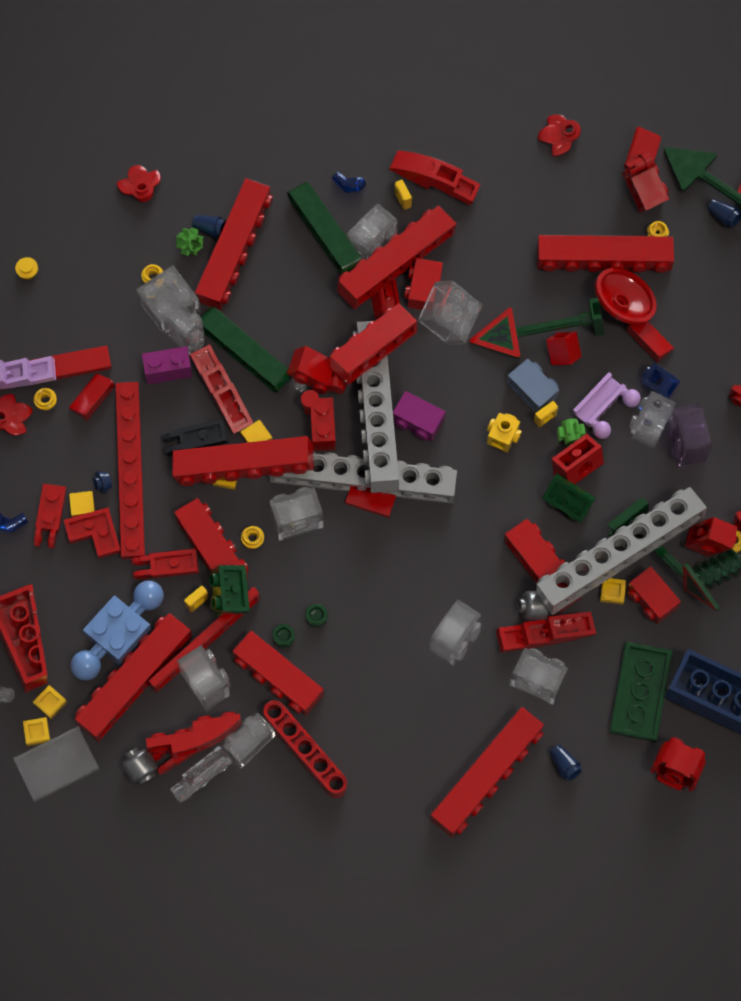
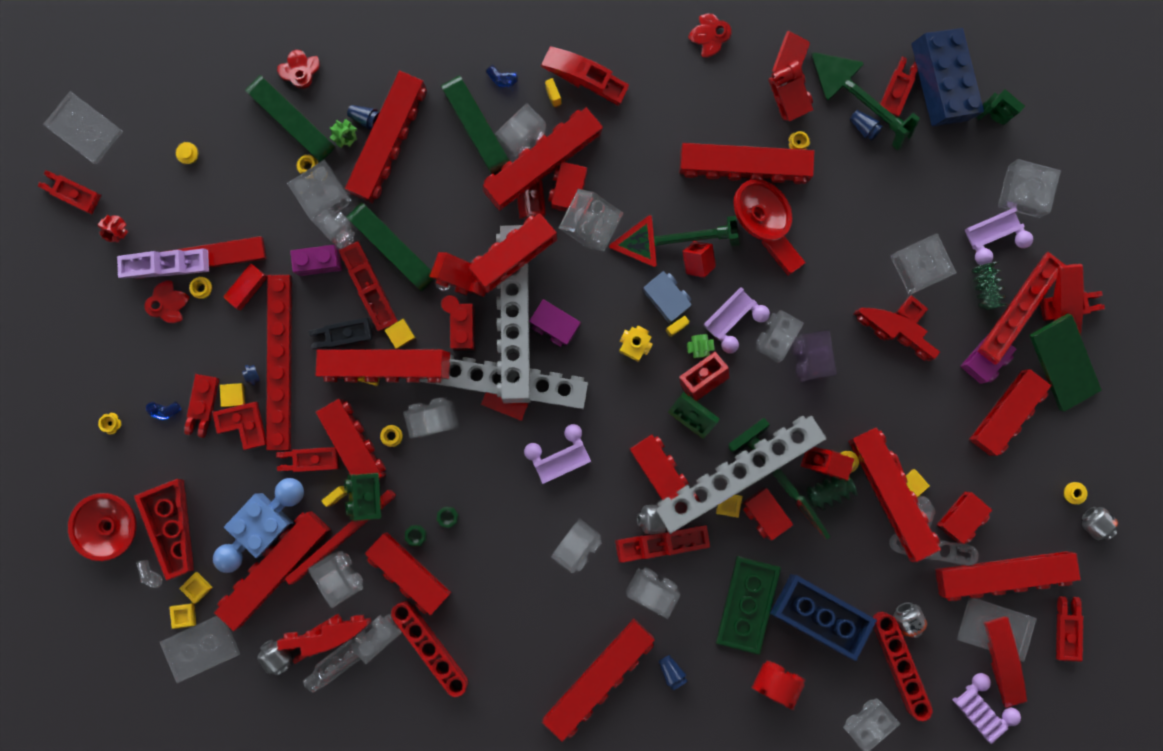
camera: 10 degrees right, 15 degrees up
clear blue brick [641,363,680,401] -> none
none -> dark green beam [245,75,336,163]
none -> lavender gear [524,424,591,484]

